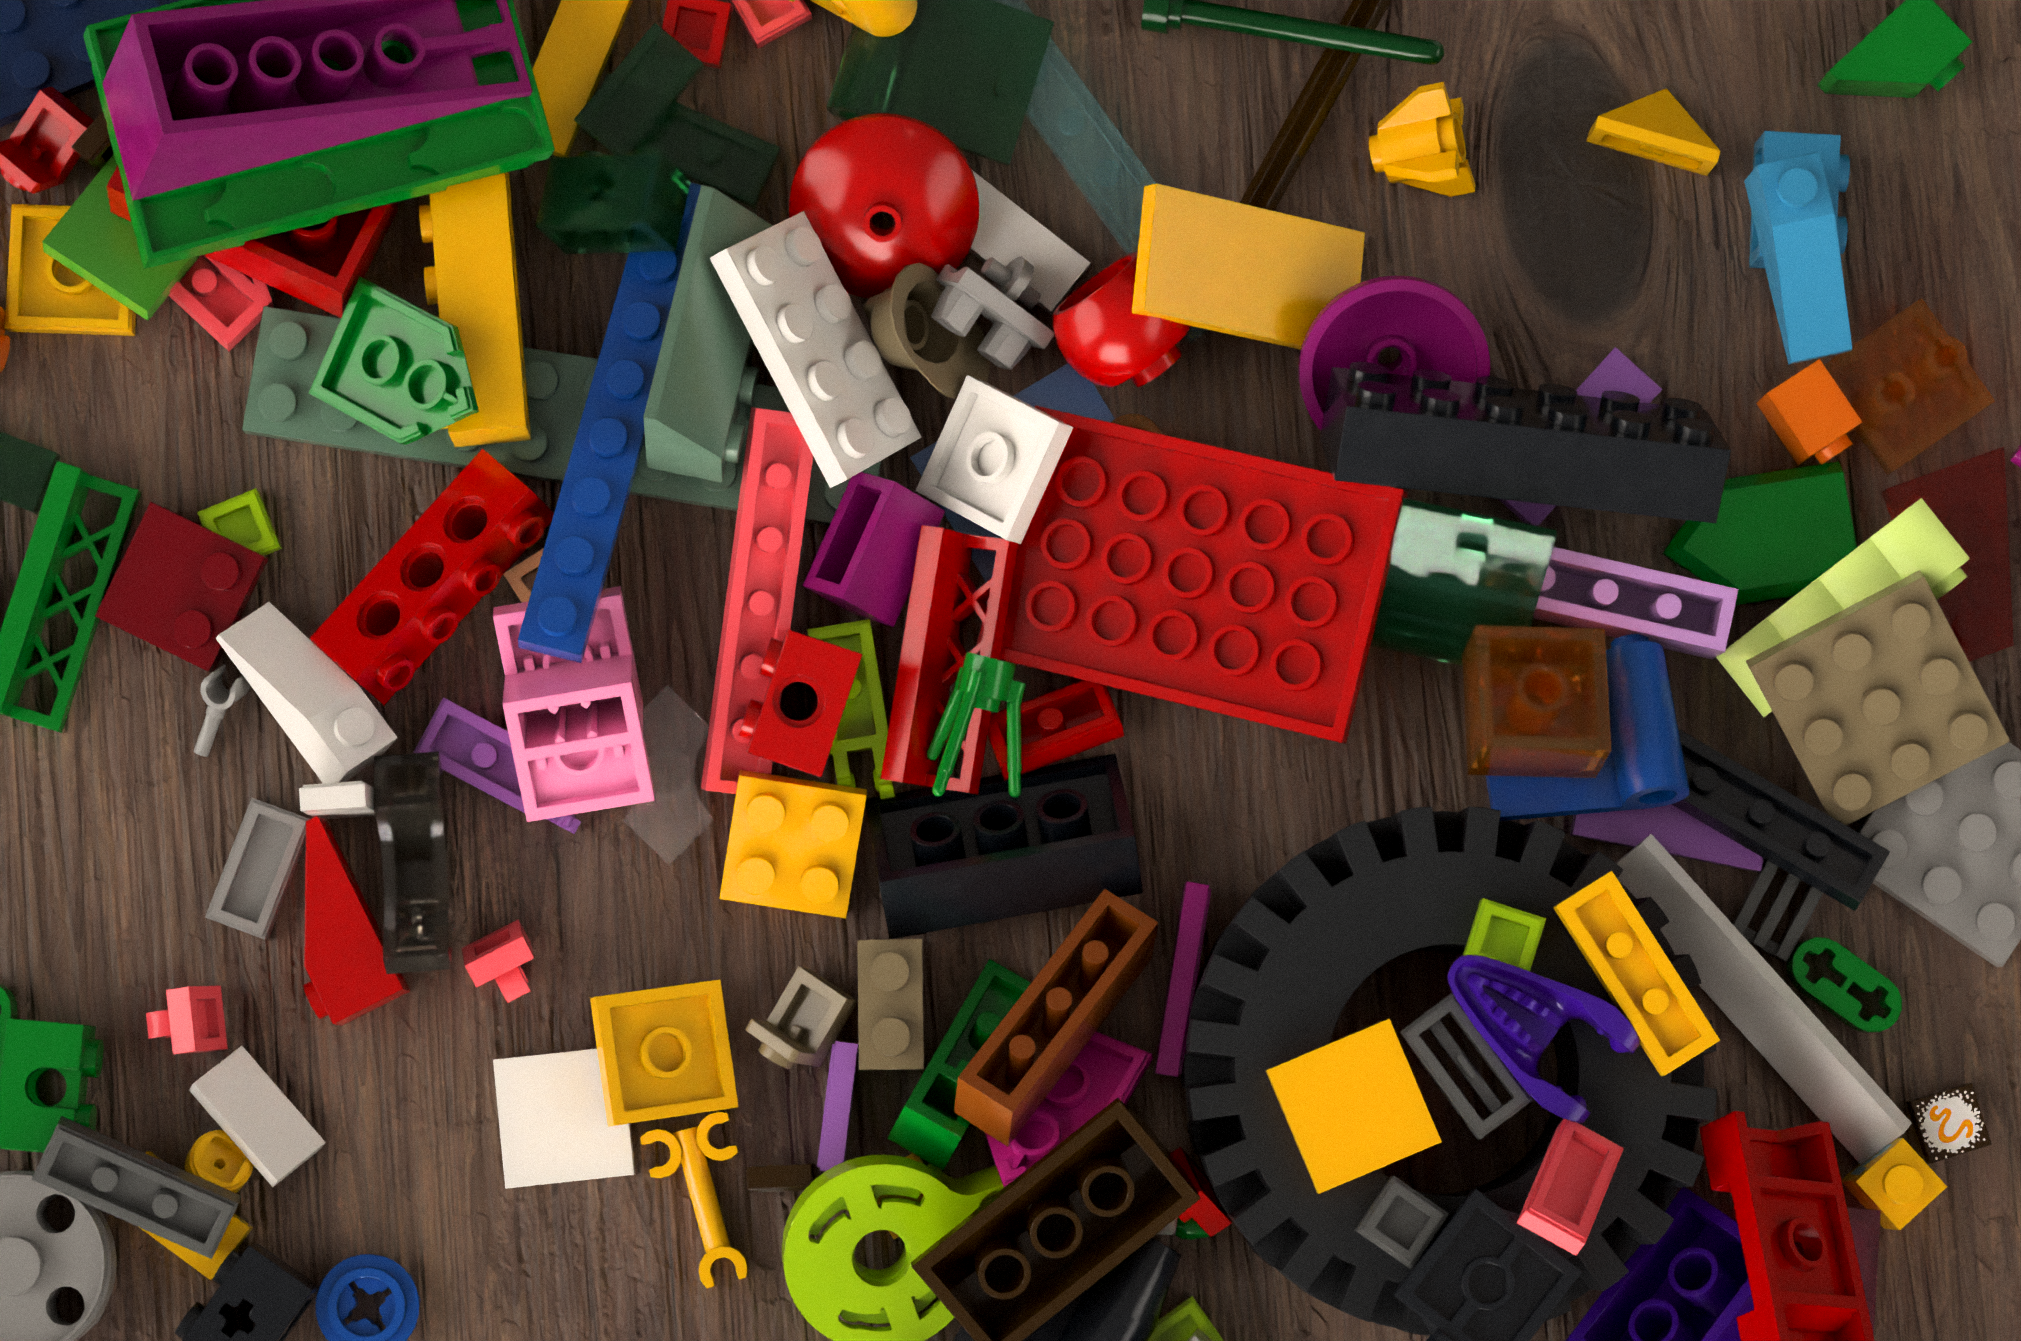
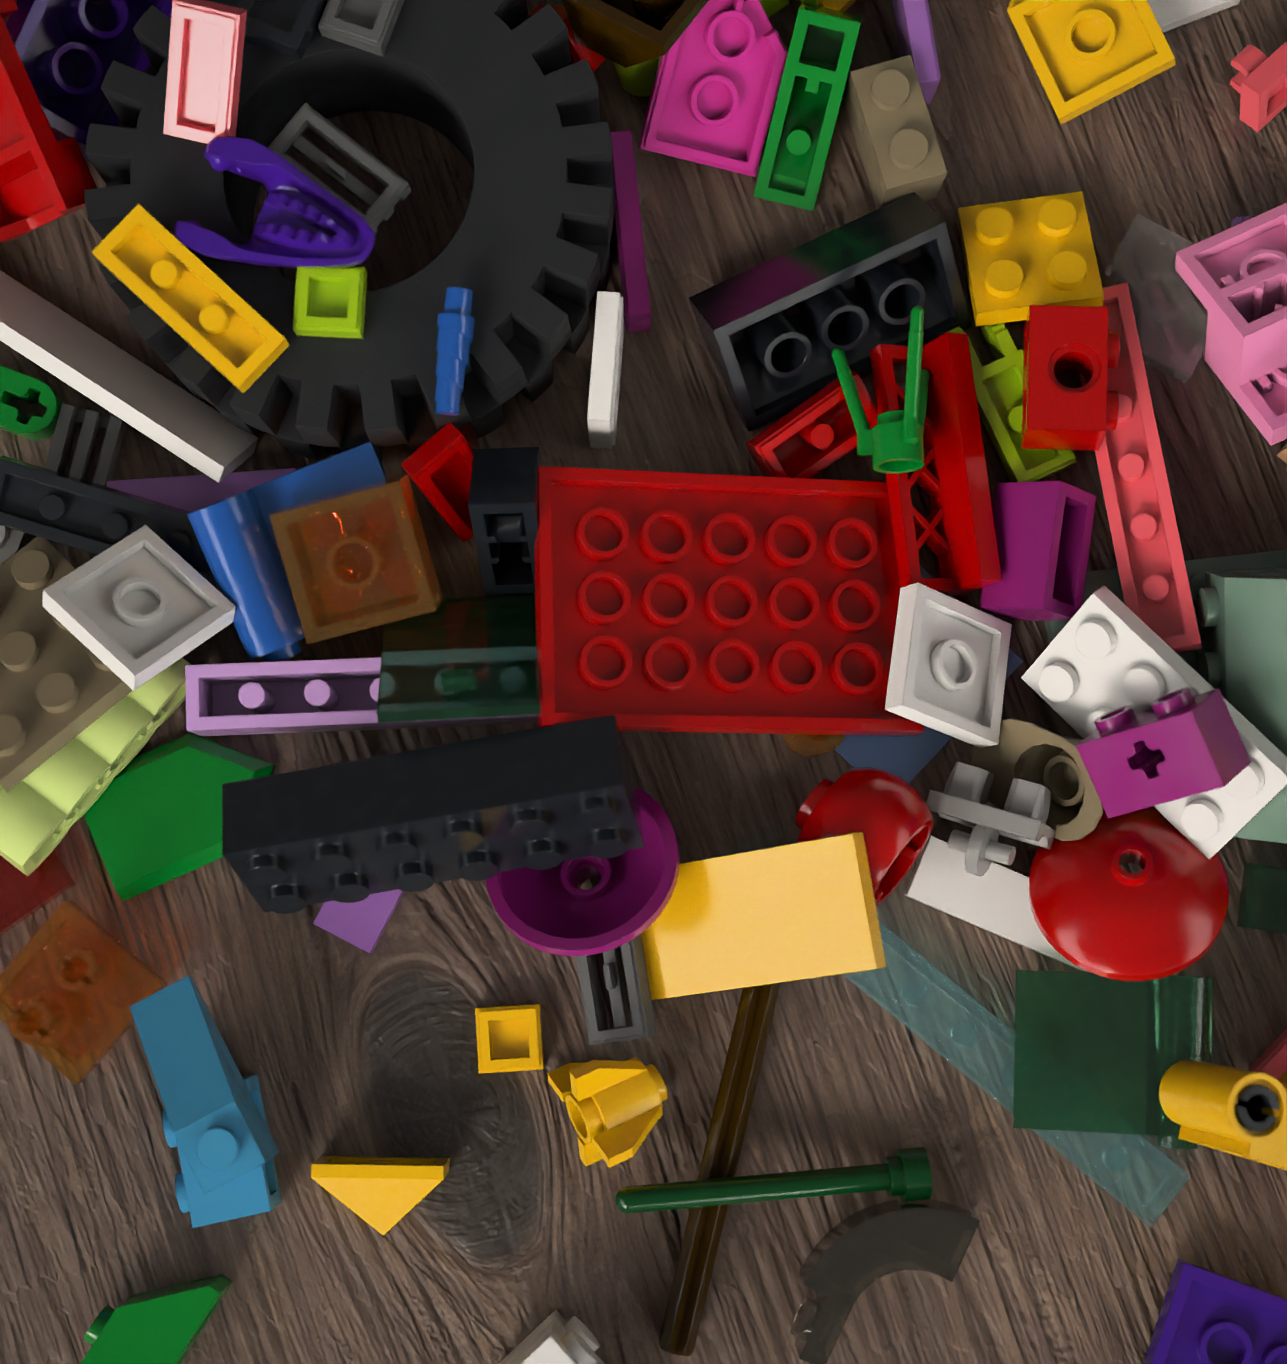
camera: 170 degrees right, 0 degrees up
dark tan bracket [745,966,858,1069] -> none
dark orange brick [954,889,1158,1147] -> none
yellow tile [1266,1018,1442,1194] -> none
orange brick [1756,359,1862,466] -> none
none -> white plate [42,525,236,691]
none -> red tile [400,422,474,543]
none -> blue animal [435,287,475,416]
none -> black brick [468,447,541,595]
none -> yellow tile [475,1003,544,1074]
none -> dark grey tile [576,934,657,1045]
none -> white tile [587,291,624,449]
none -> magenta brick [1076,688,1251,818]

